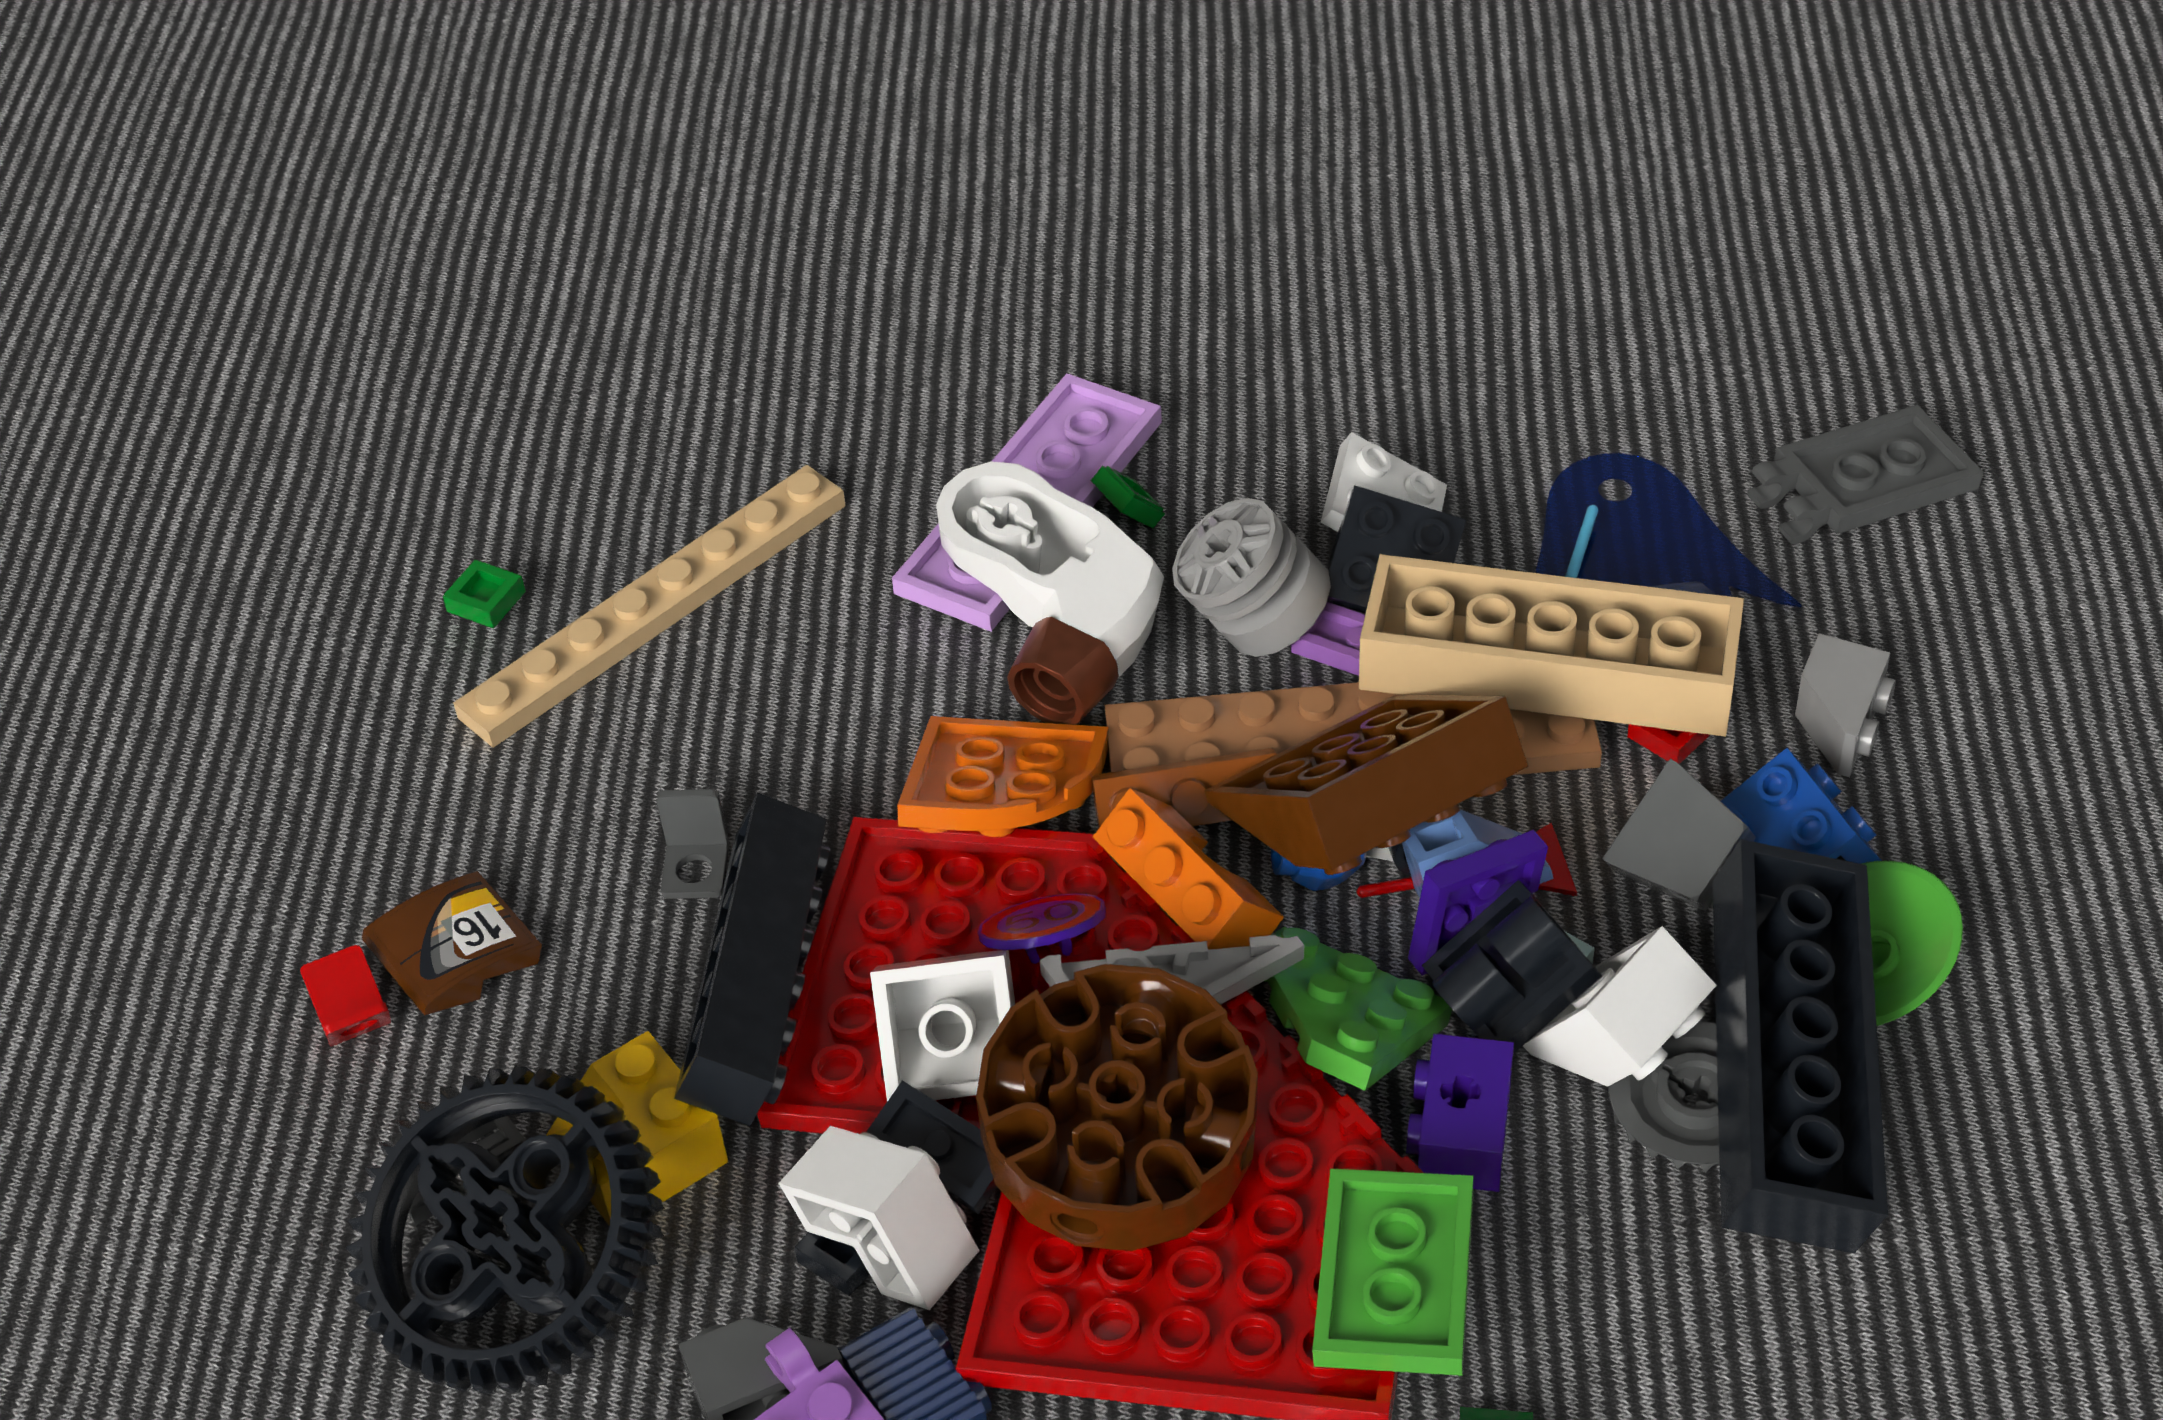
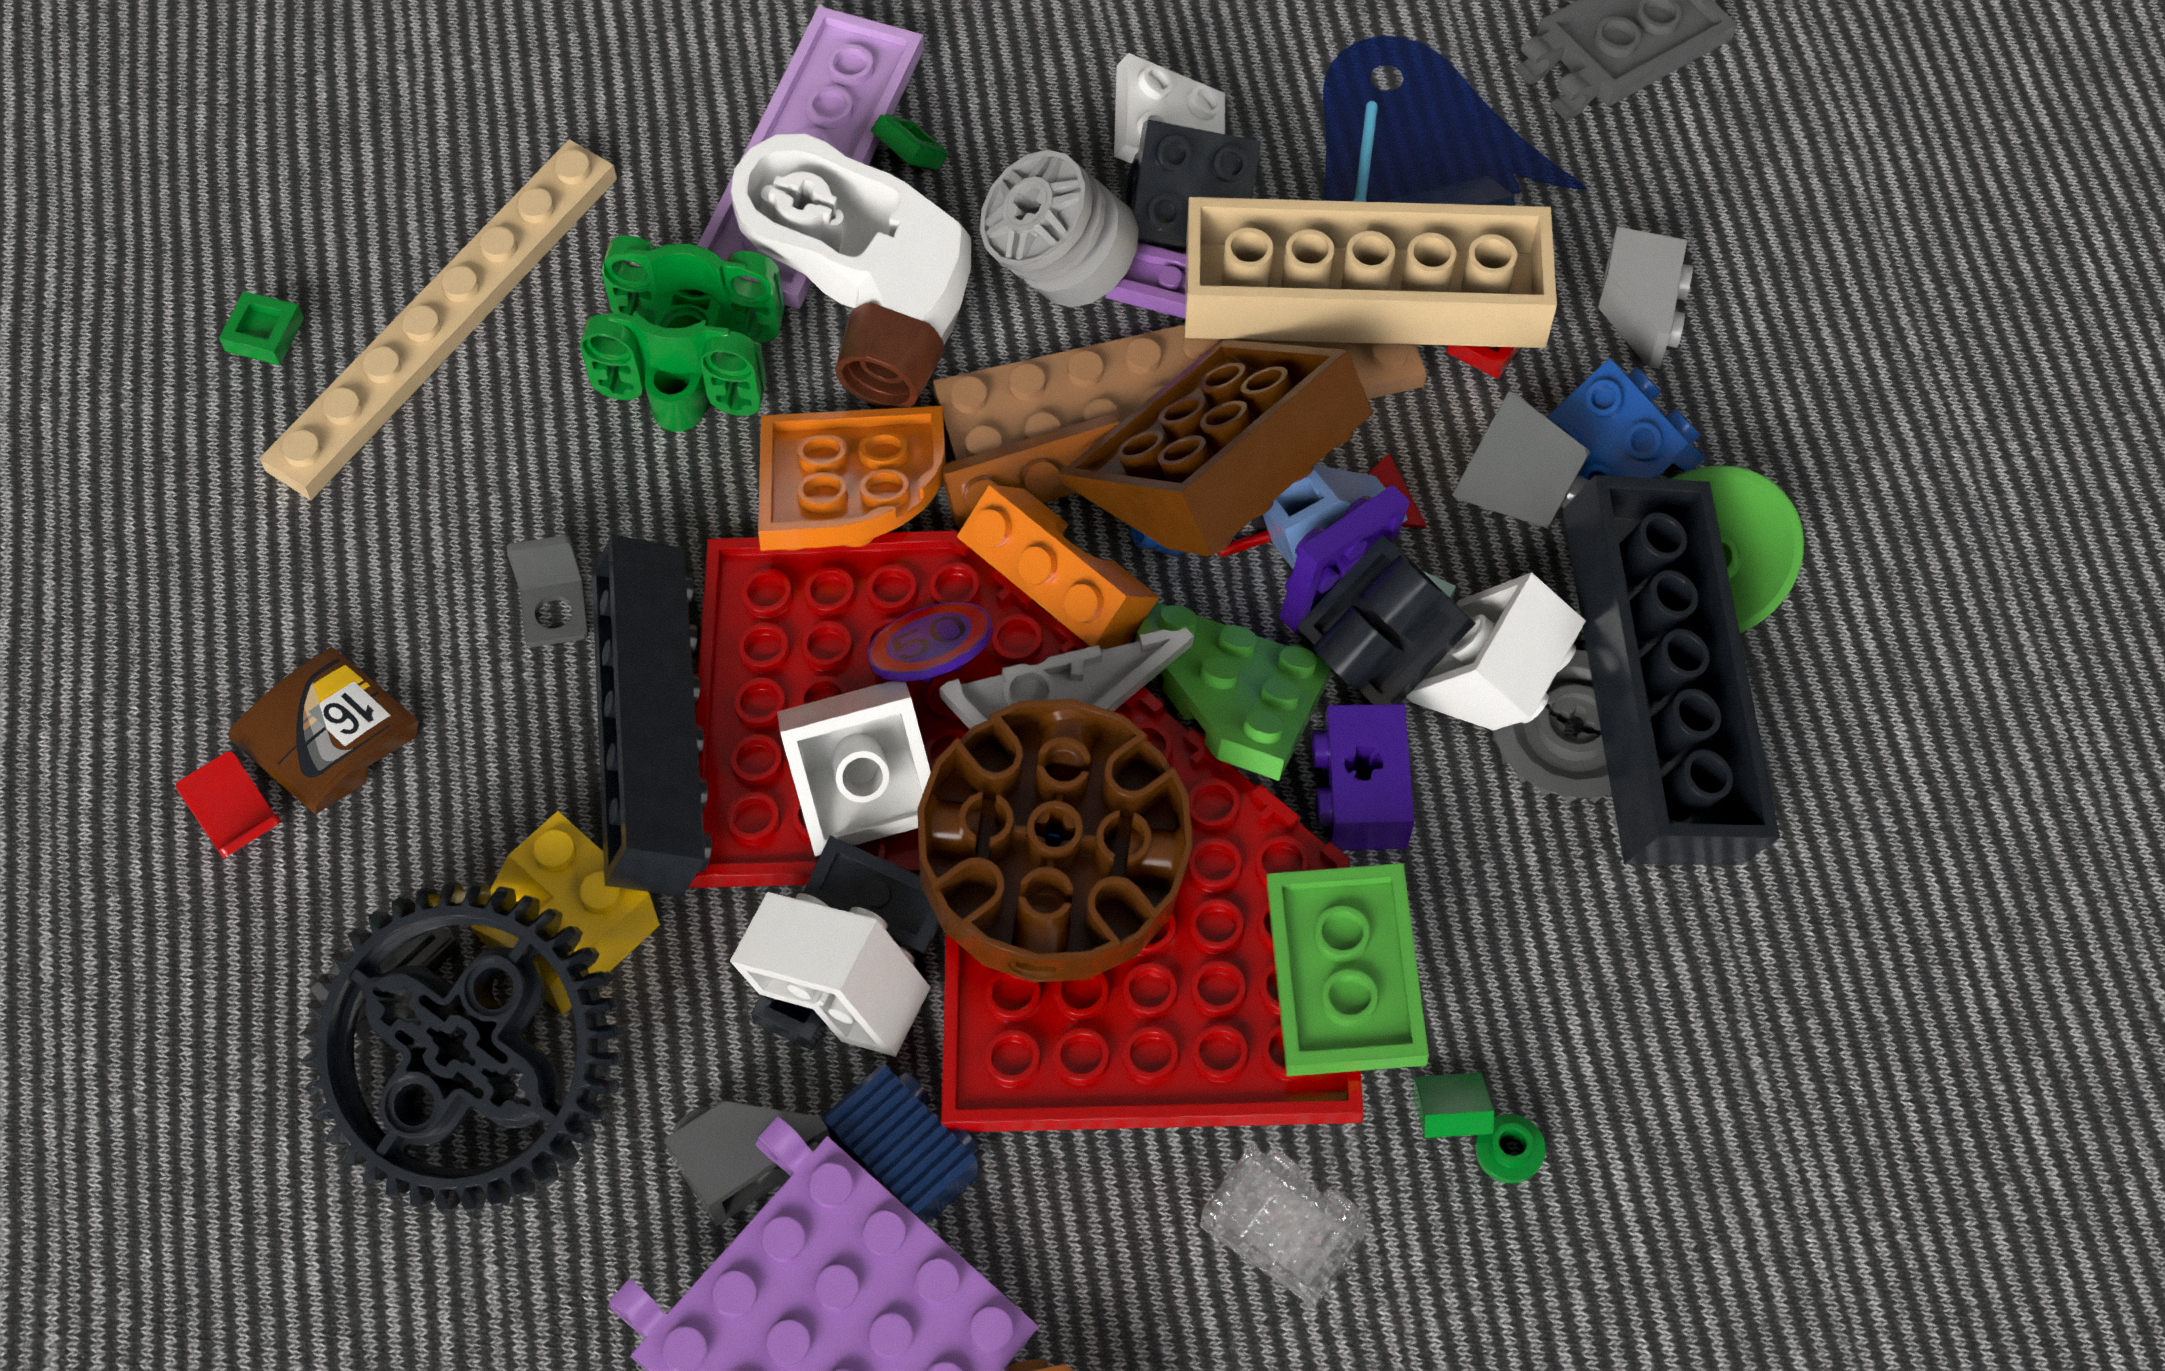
camera: 15 degrees left, 15 degrees up
none -> green piece [580,235,785,432]

